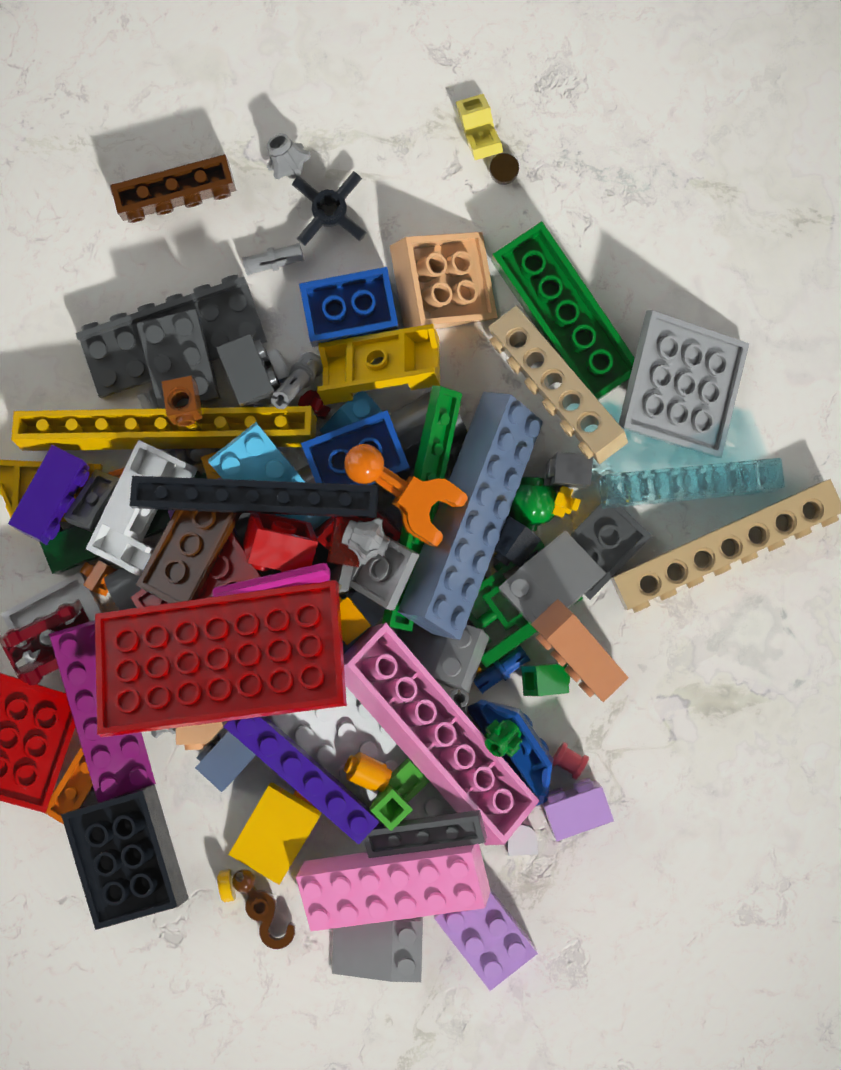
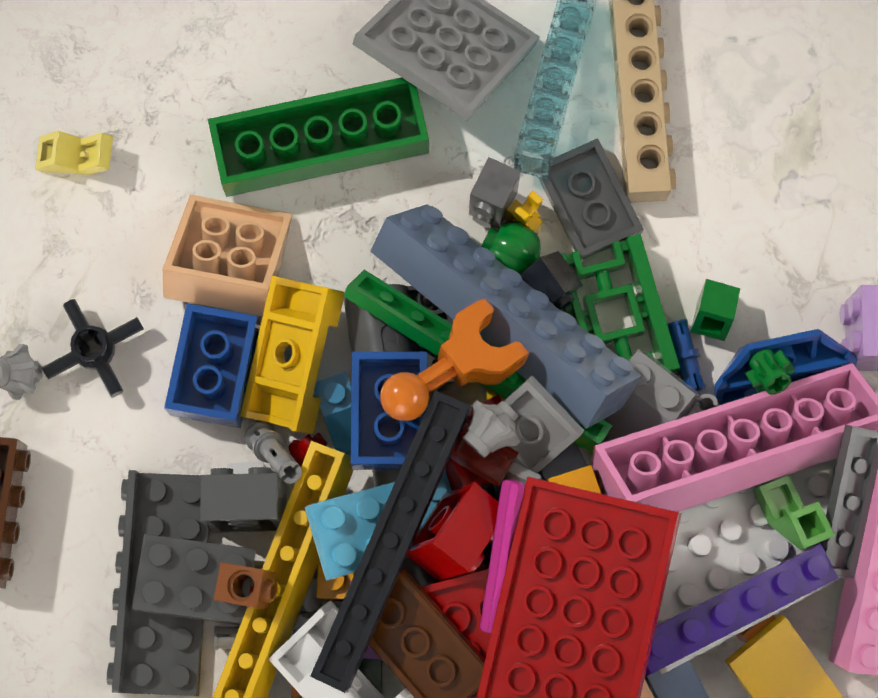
camera: 70 degrees left, 10 degrees down
light grey pin [242,243,304,276] -> none
light orange brick [344,752,392,792] -> none
tan brick [488,305,628,464] -> none
dark brown tile [489,153,519,185] -> none
light grey slope [499,530,606,629] -> none
nougat brick [531,599,629,702] -> none
coral bush [552,742,589,780] -> none

